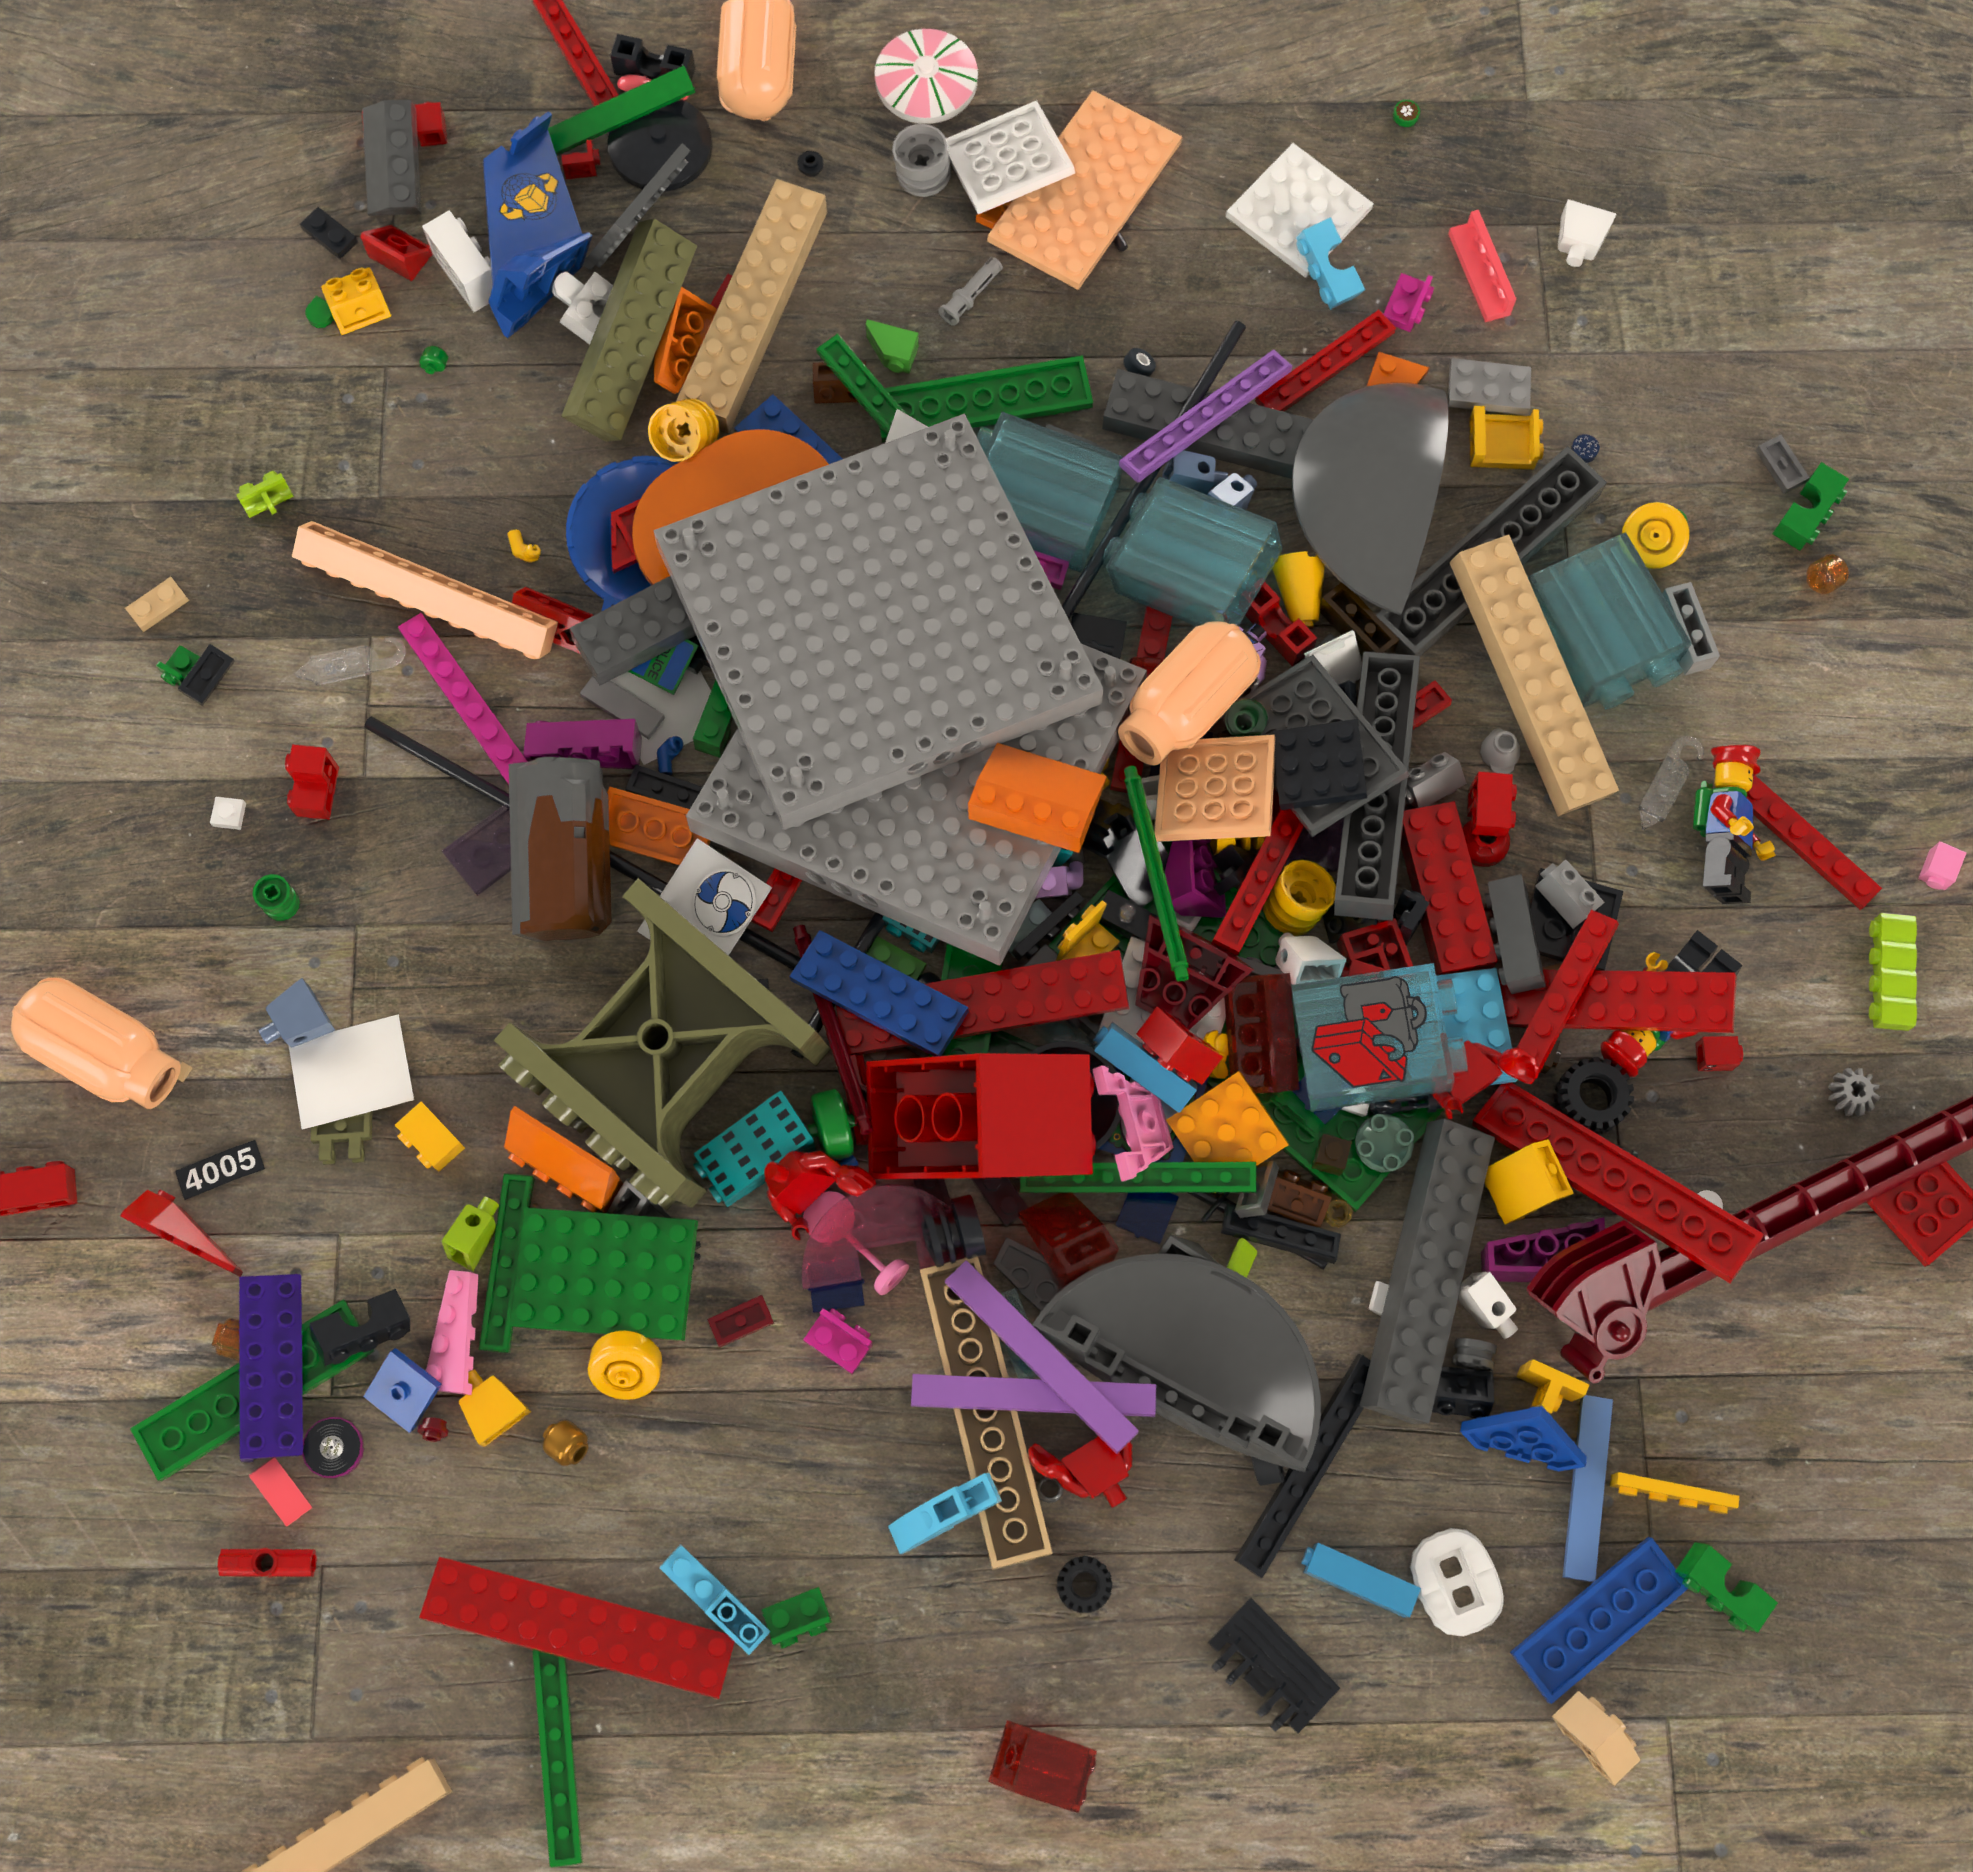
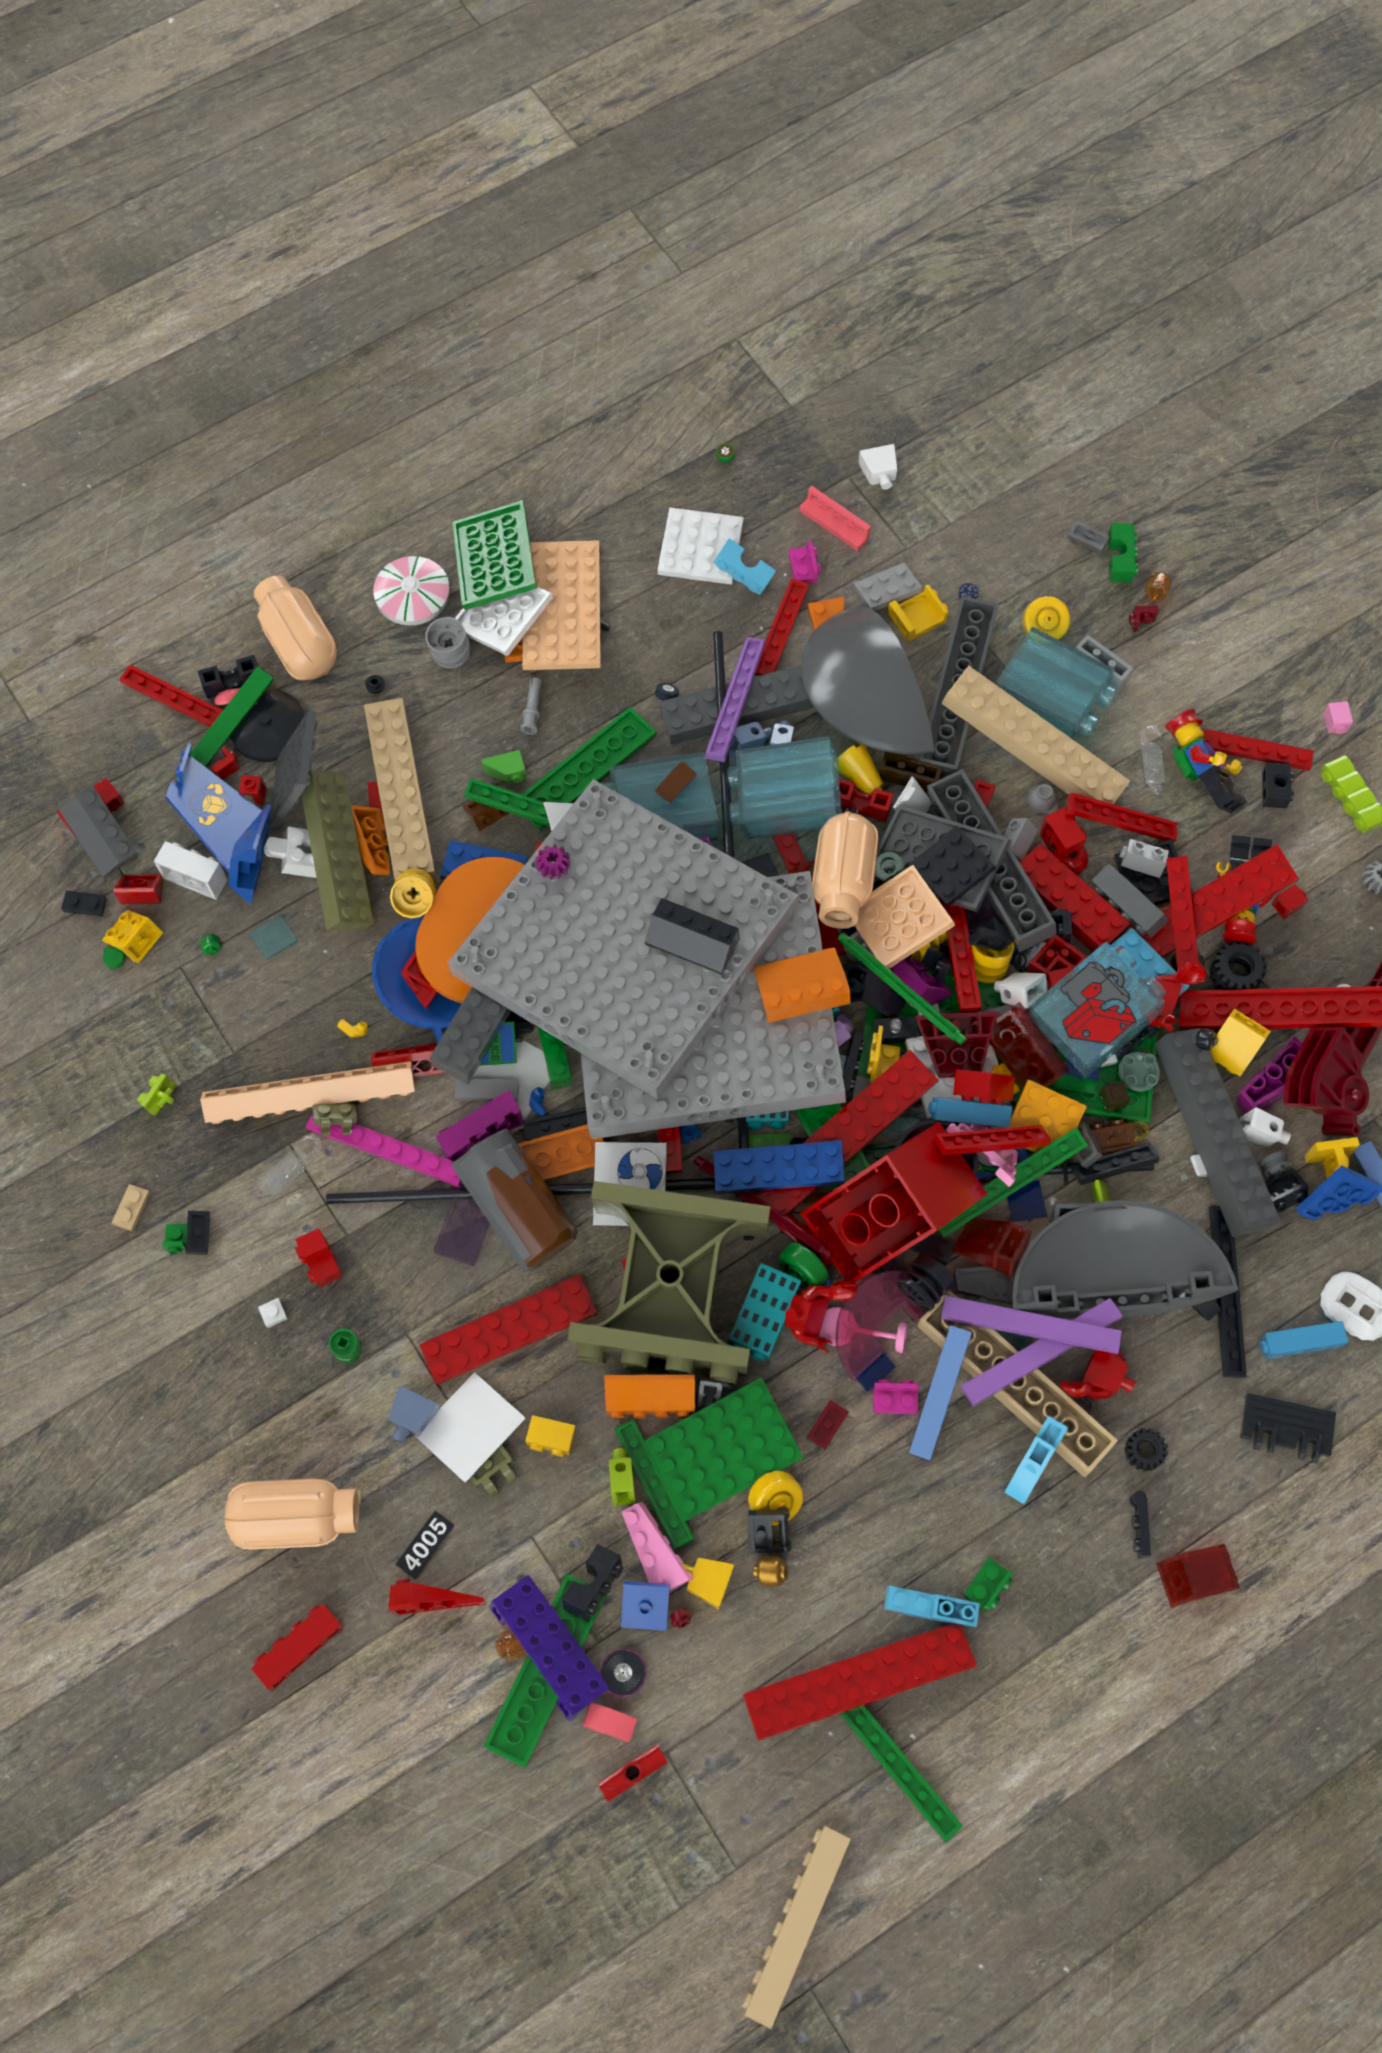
camera: 30 degrees left, 5 degrees down
none -> red bracket [239,775,267,805]
none -> clear light blue piece [249,915,297,960]
none -> olive plate [312,1104,357,1135]
none -> red plate [419,1274,597,1386]
none -> plate [452,500,537,610]
none -> magenta gear [535,844,571,880]
none -> slope [645,898,740,975]
none -> reddish brown slope [655,761,697,804]
none -> blue plate [679,1124,702,1144]
none -> black plate [748,1507,792,1553]
none -> medium blue tile [909,1325,972,1460]
none -> red plate [933,1125,1051,1156]
none -> black slope [968,918,1014,951]
none -> red plate [1067,792,1177,843]
none -> dark red bracket [1129,605,1158,632]
none -> black plate [1129,1491,1151,1558]
none -> black piece [1196,1028,1218,1051]
none -> black brick [1262,763,1294,809]

